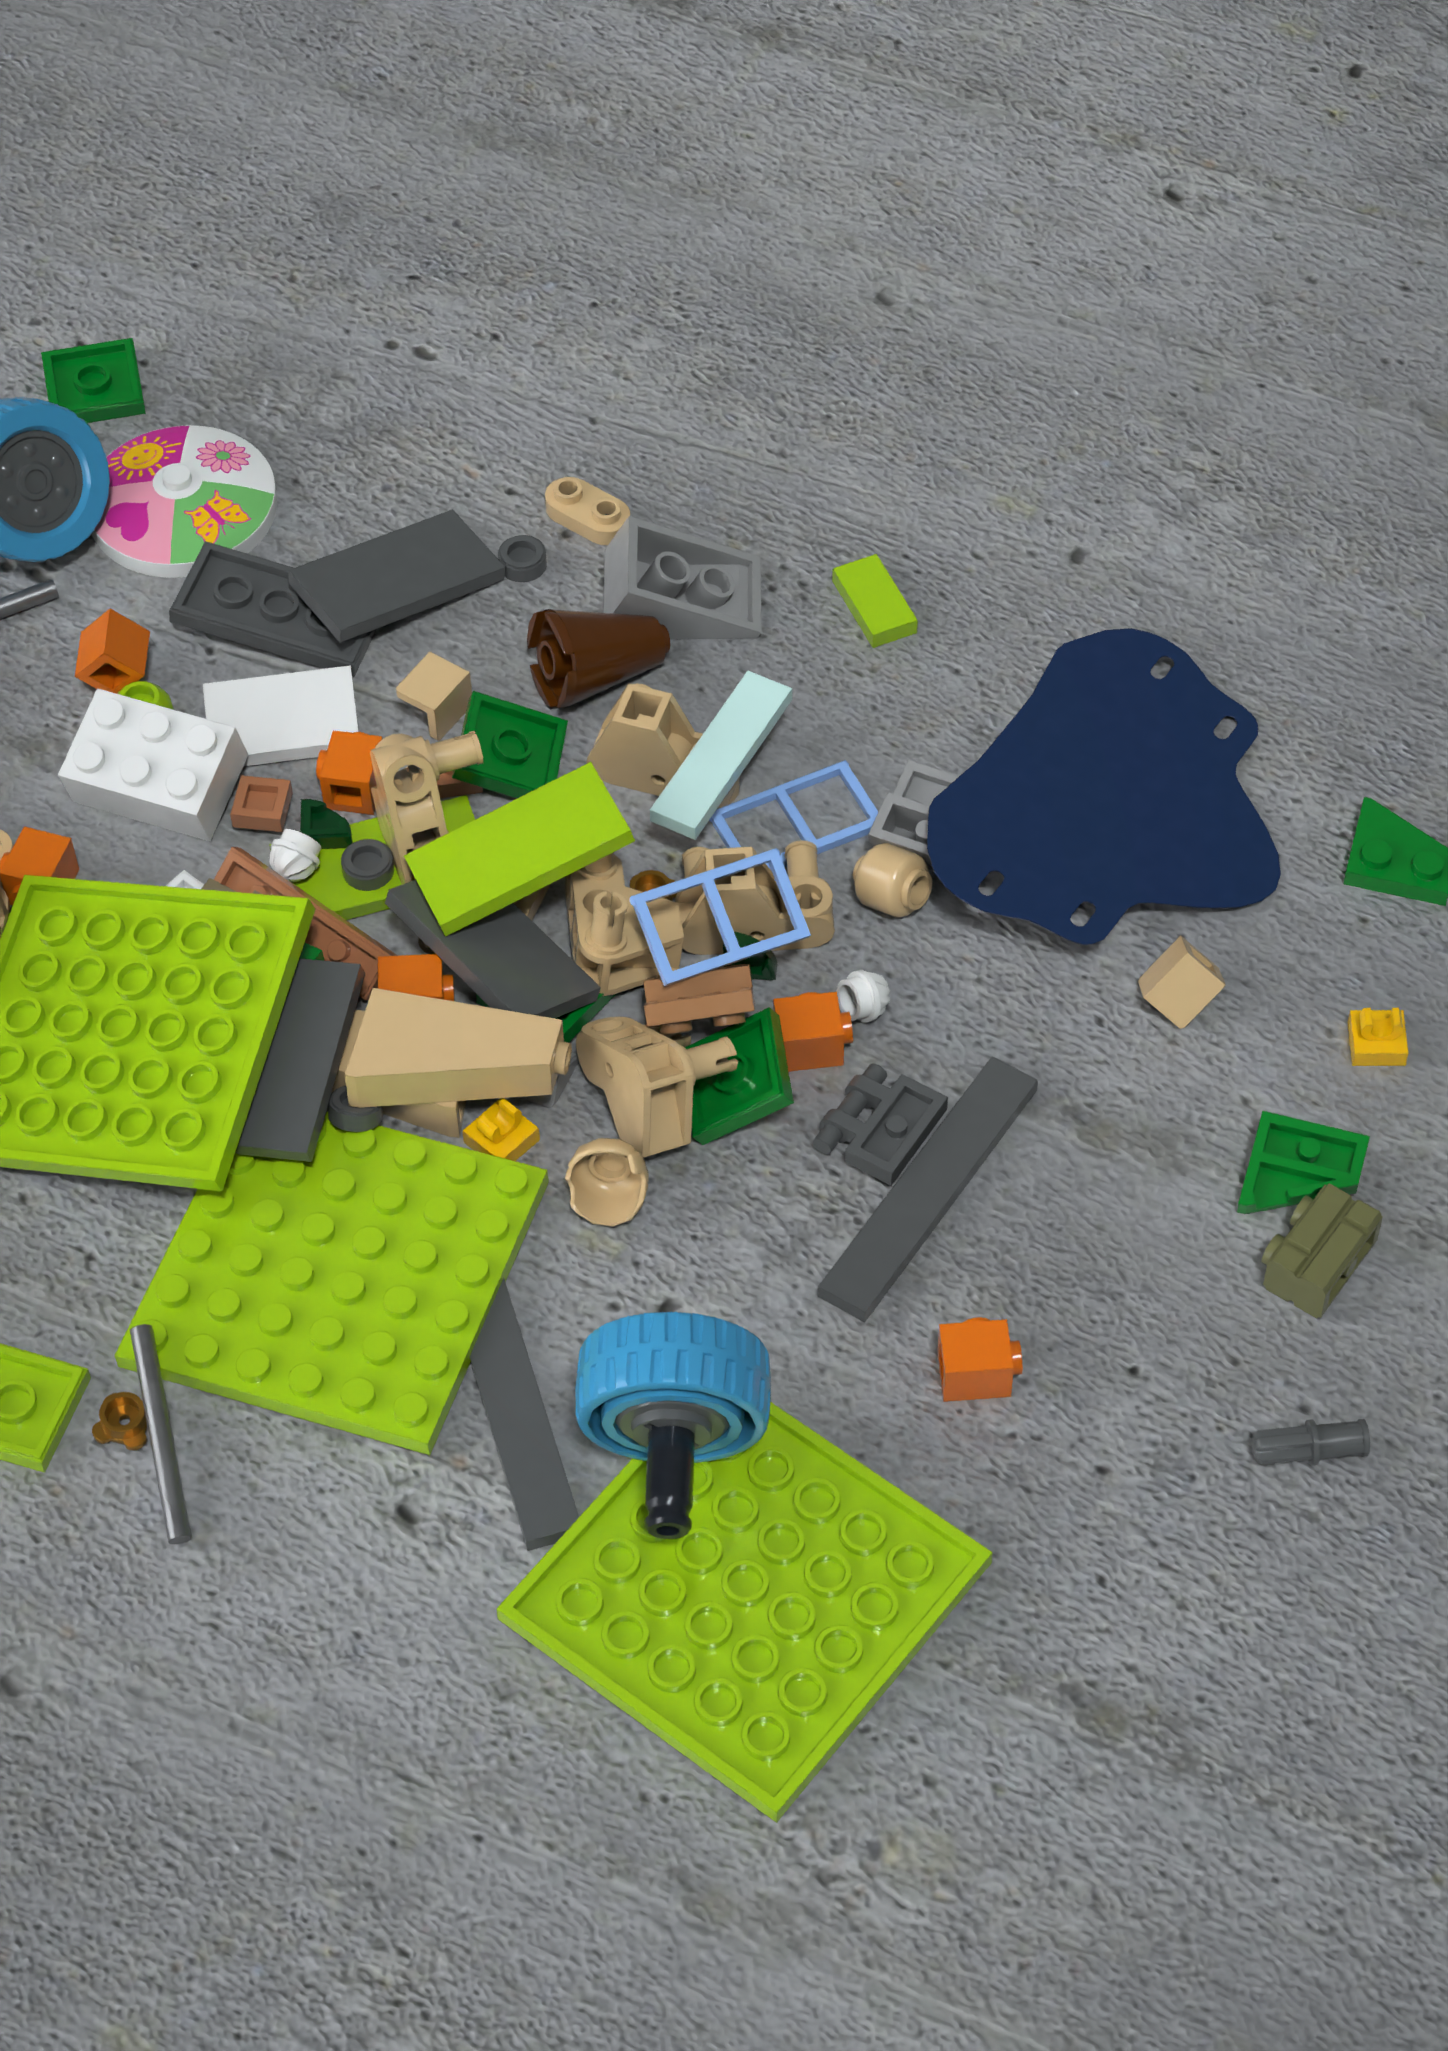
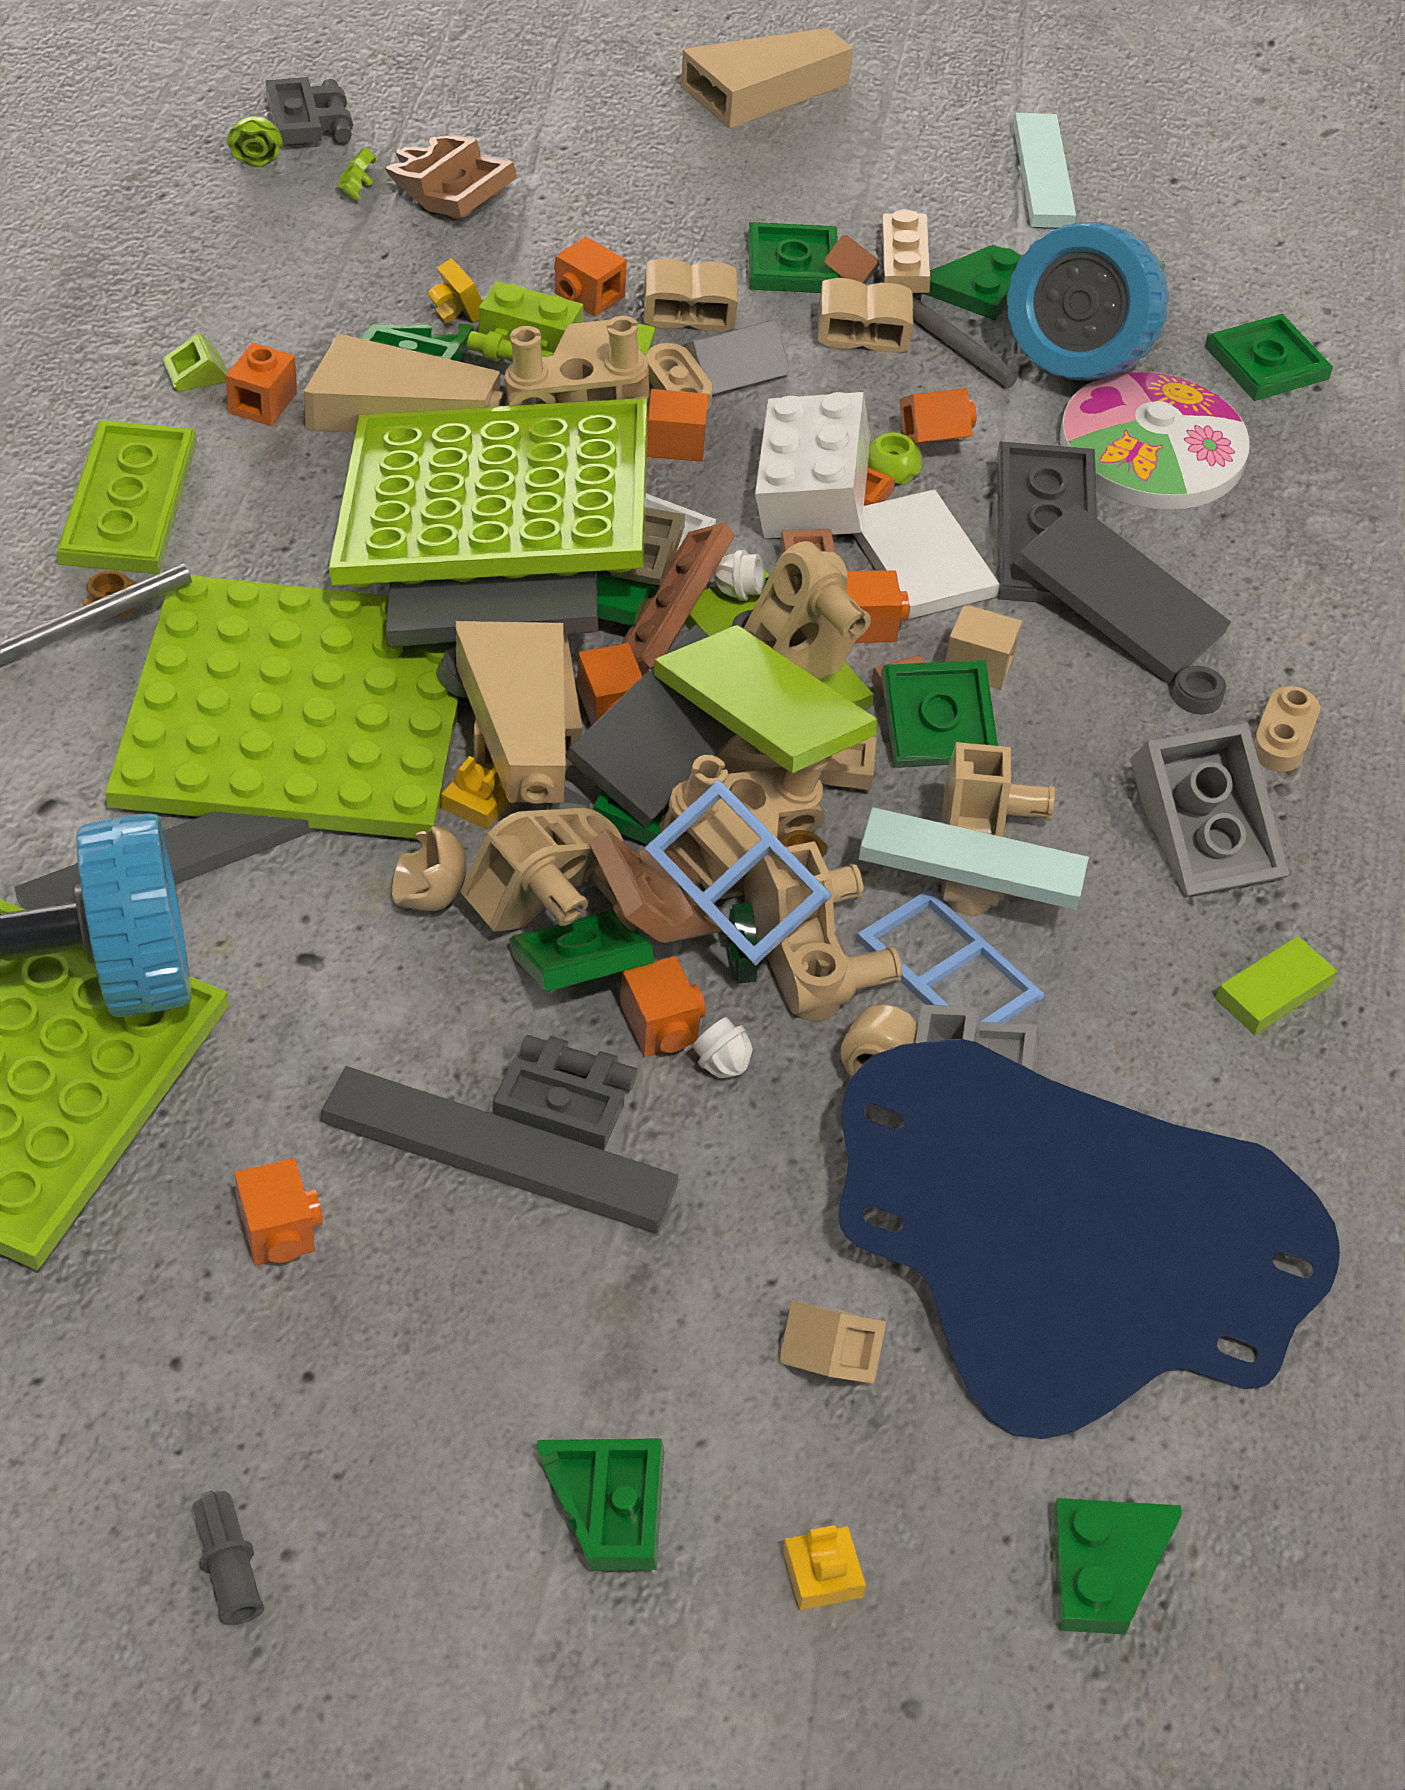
camera: 70 degrees right, 5 degrees down
reddish brown cone [527,609,670,708] -> none
olive brick [1261,1183,1383,1319] -> none

